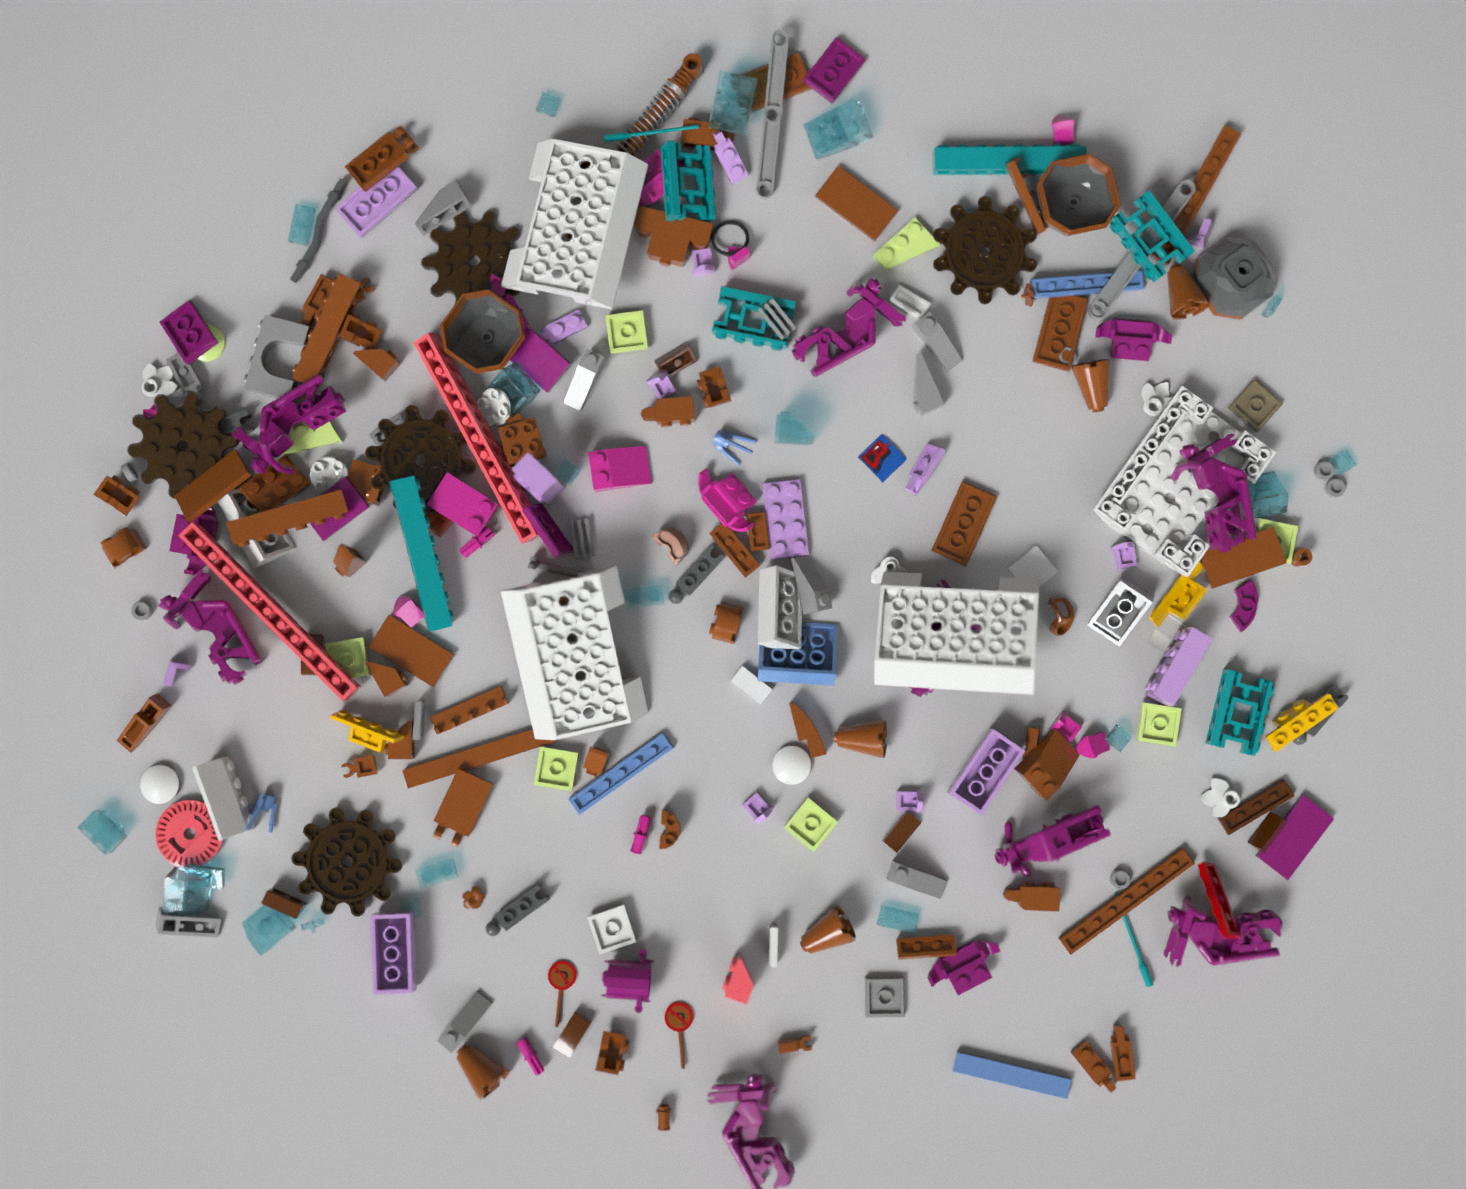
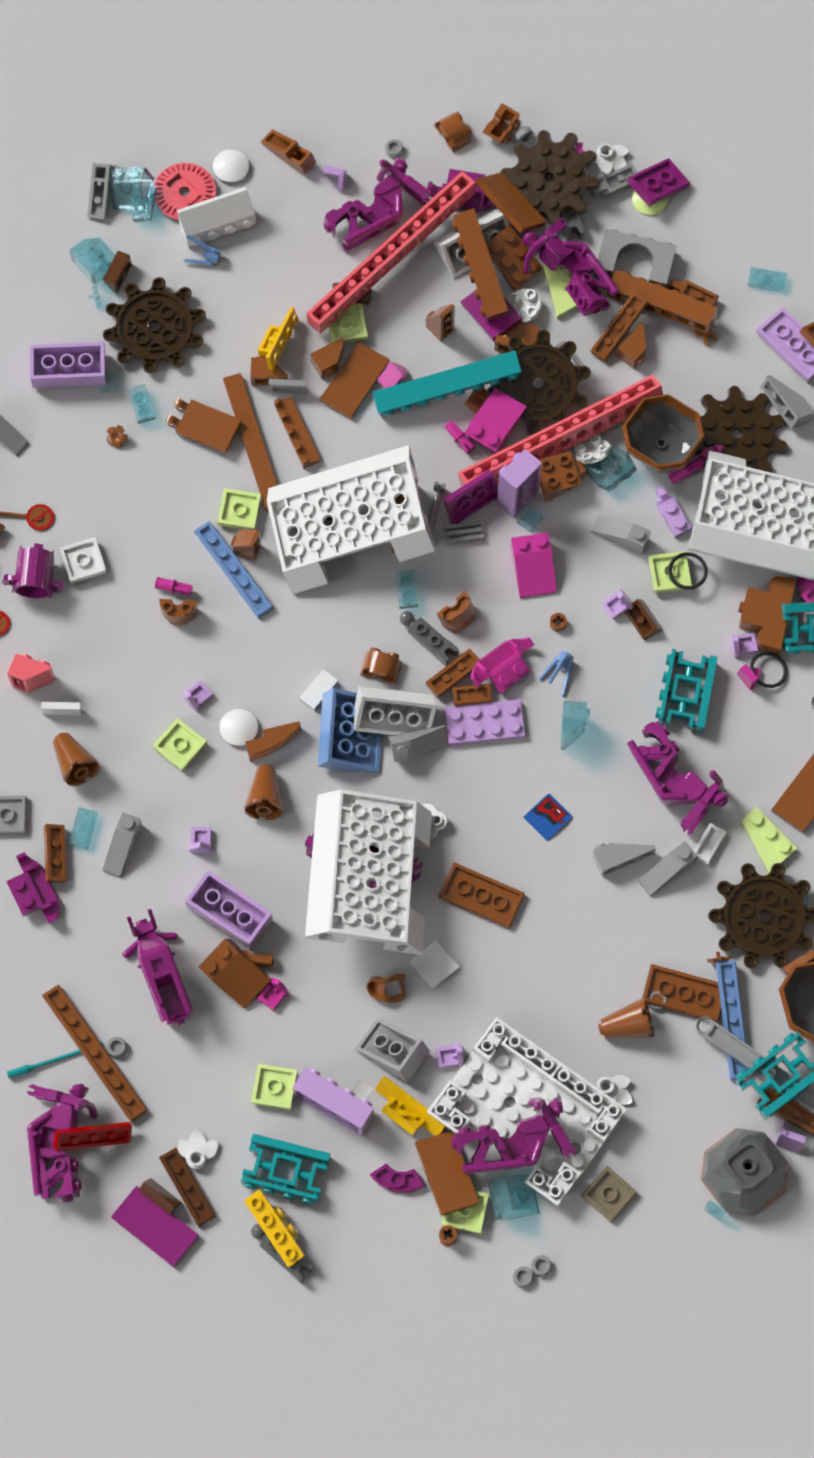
camera: 90 degrees right, 15 degrees down
clear light blue brick [77,809,128,854] -> none
dark grey bar [290,178,346,283] -> none
dark orange cylinder [339,312,382,350] -> none
dark orange plate [341,755,378,778] -> none
dark grey plate [485,883,550,936] -> none
magenta tile [510,326,571,393] -> none
dark orange hinge [641,396,695,427] -> none
dark orange cylinder [697,366,731,408] -> none
light grey tile [758,298,796,341] -> none
reddish brown slope [882,811,921,853] -> none
lavender hinge [905,443,945,495] -> none
dark orange hinge [1003,881,1060,912] -> none
dark pink tile [1076,732,1110,759] -> none
magenta plate [1095,318,1172,361] -> none
clear light blue tile [1105,724,1132,752] -> none
dark orange cone [1167,264,1208,320] -> none
clear light blue tile [1329,449,1357,476] -> none
none -> dark orange bush [549,613,567,632]
none -> dark orange tile [590,291,649,362]
none -> black tyre [668,552,708,590]

